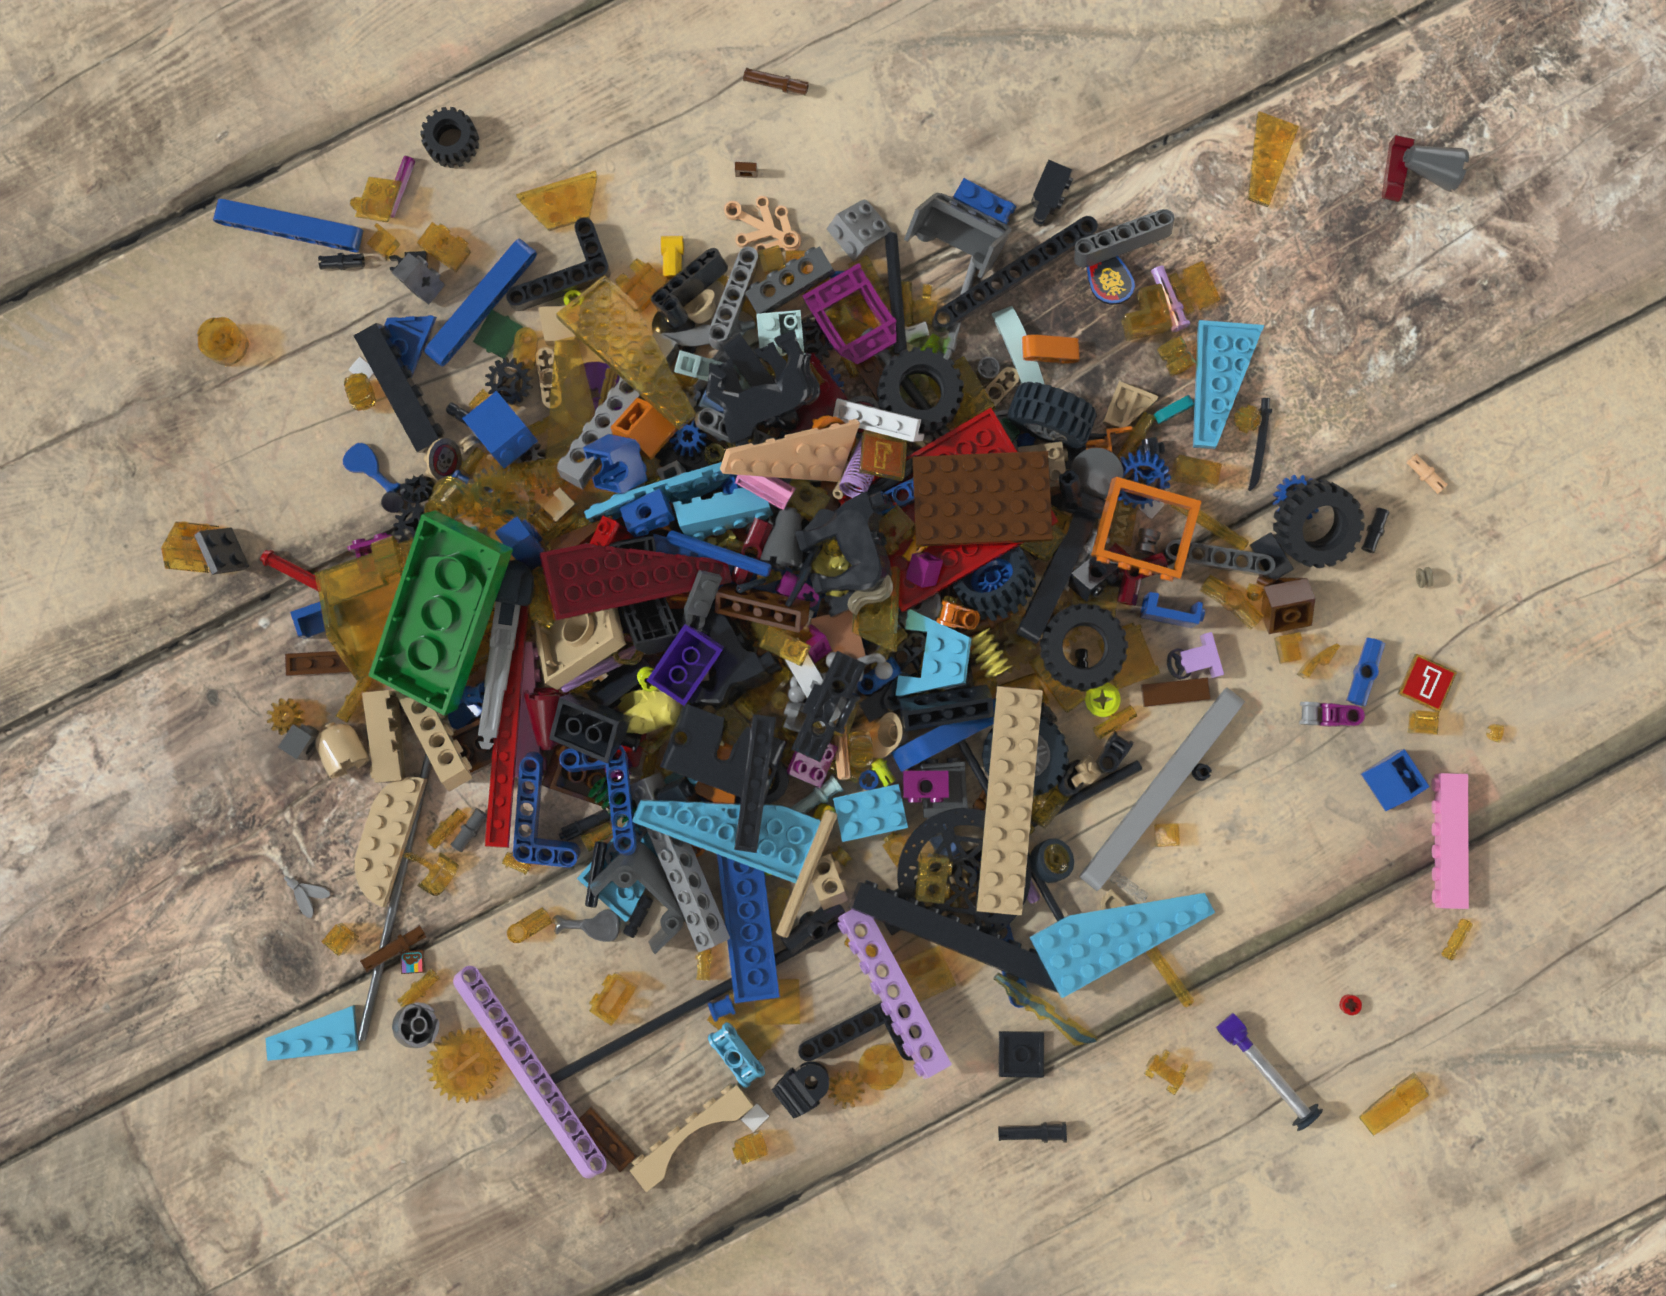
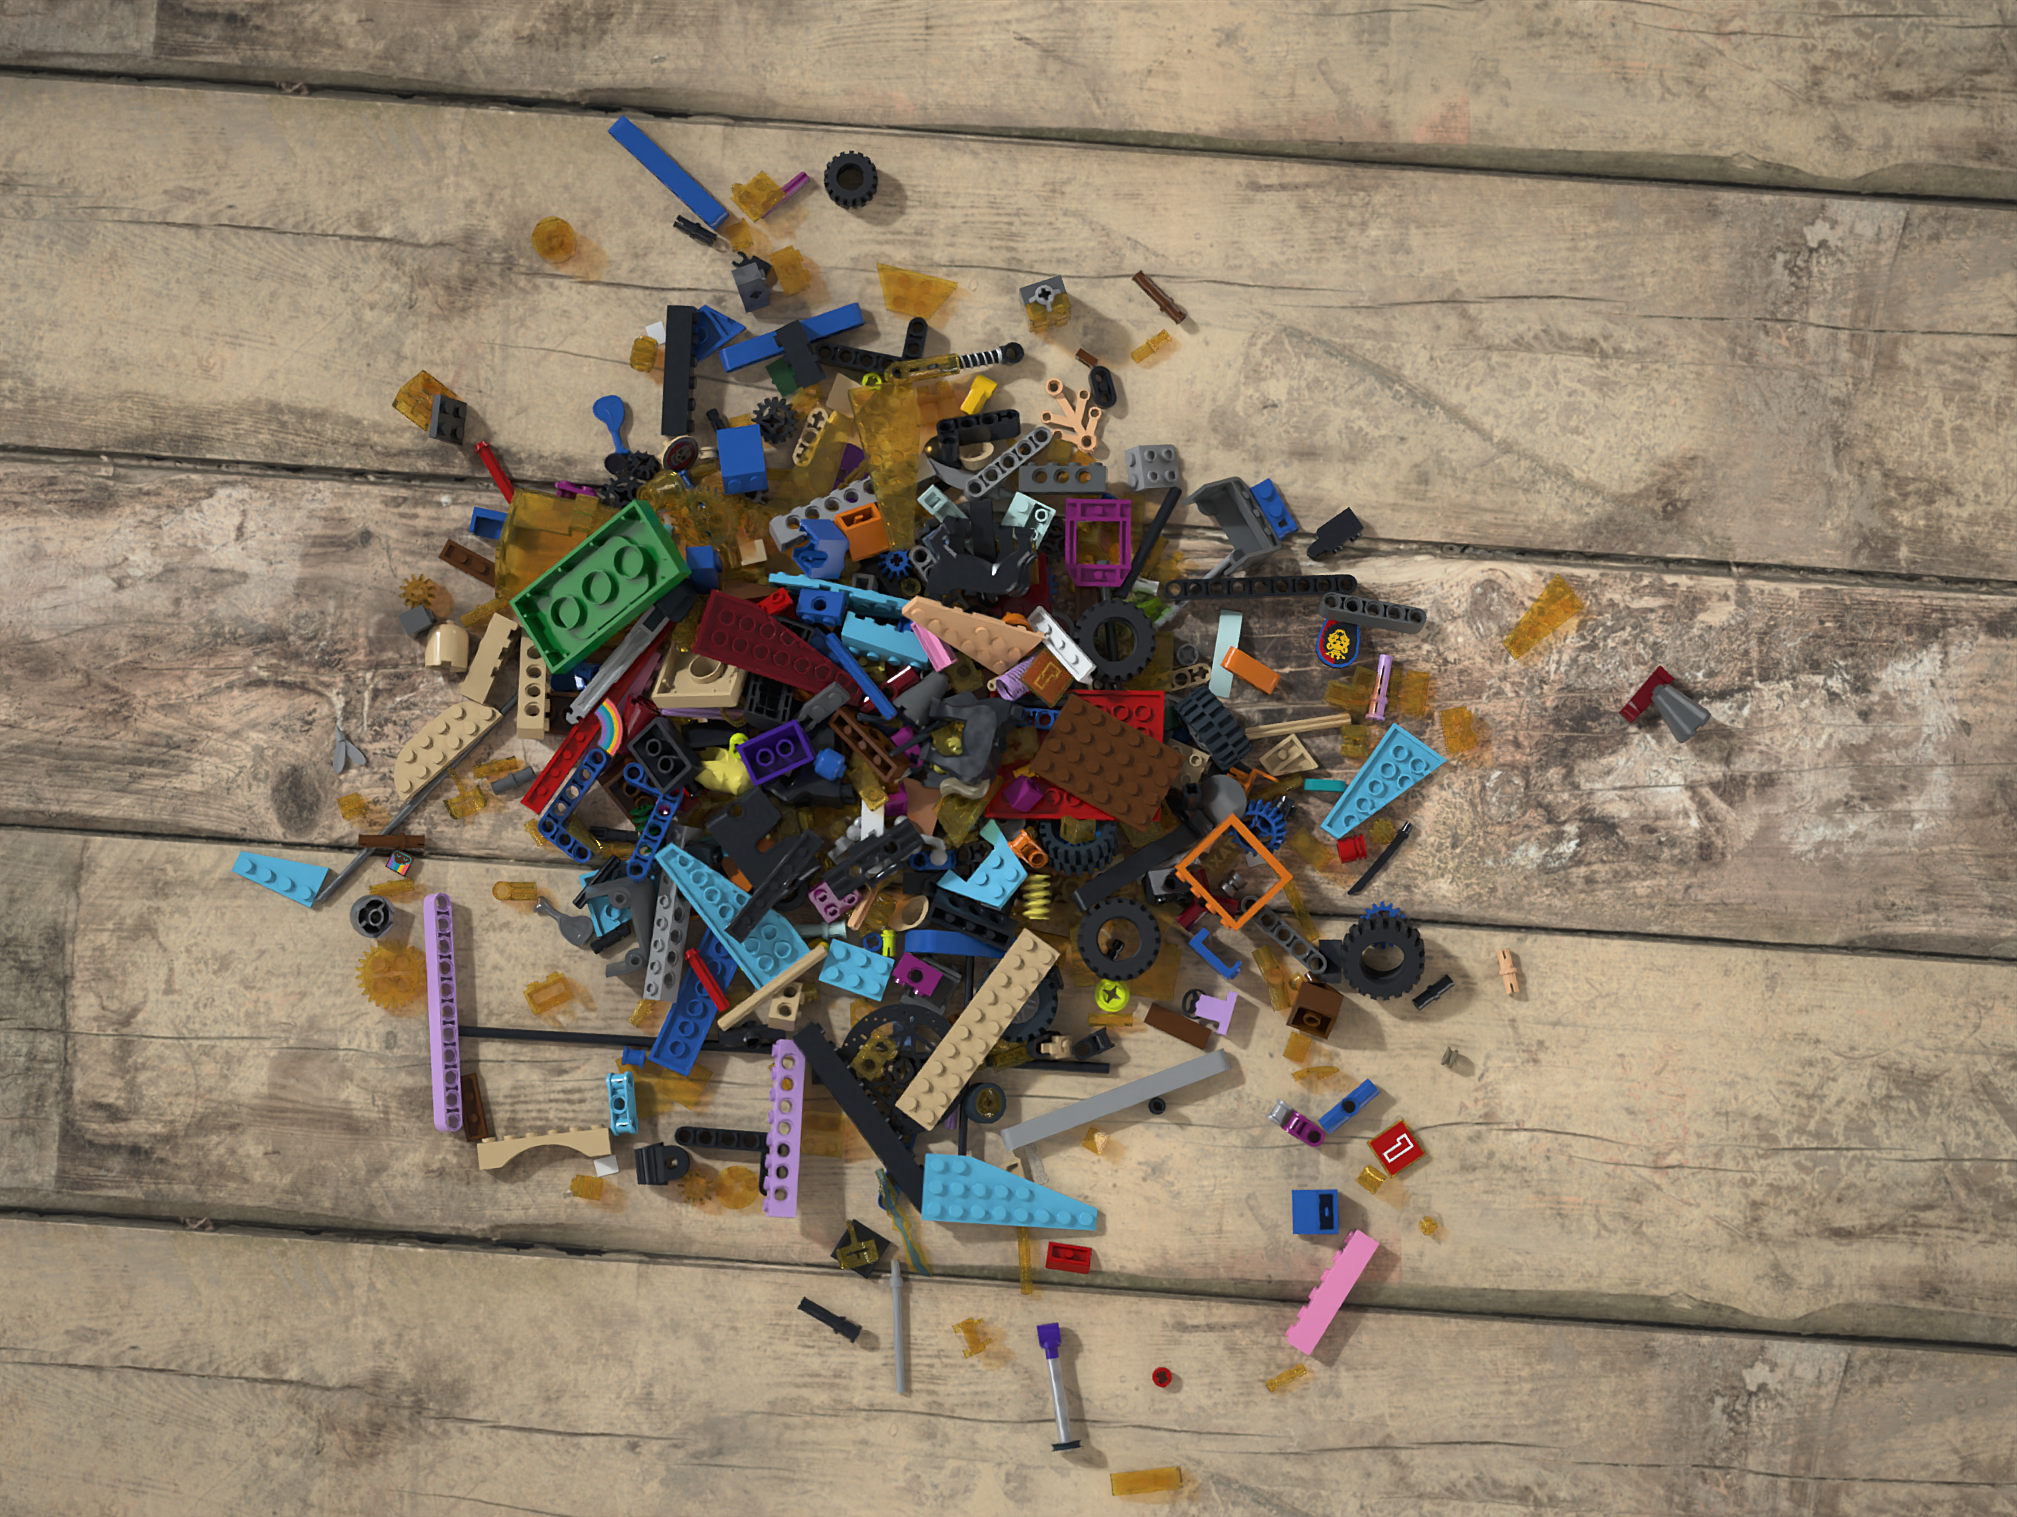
camera: 30 degrees right, 0 degrees up
none -> clear yellow tile [566,813,603,855]
none -> tile [593,697,623,759]
none -> red axle [684,947,730,1012]
none -> black wedge [773,319,827,390]
none -> blue head [813,748,847,781]
none -> clear yellow helmet [836,1219,878,1270]
none -> piece [884,342,1024,386]
none -> light grey bar [889,1260,905,1393]
none -> piece [1019,275,1072,334]
none -> red slope [1045,1241,1092,1274]
none -> clear yellow panel [1060,815,1096,845]
none -> black plate [1088,366,1117,410]
none -> clear yellow axle [1130,329,1172,363]
none -> tan axle [1244,713,1351,740]
none -> red piece [1336,834,1367,864]
none -> clear yellow brick [1439,706,1477,755]

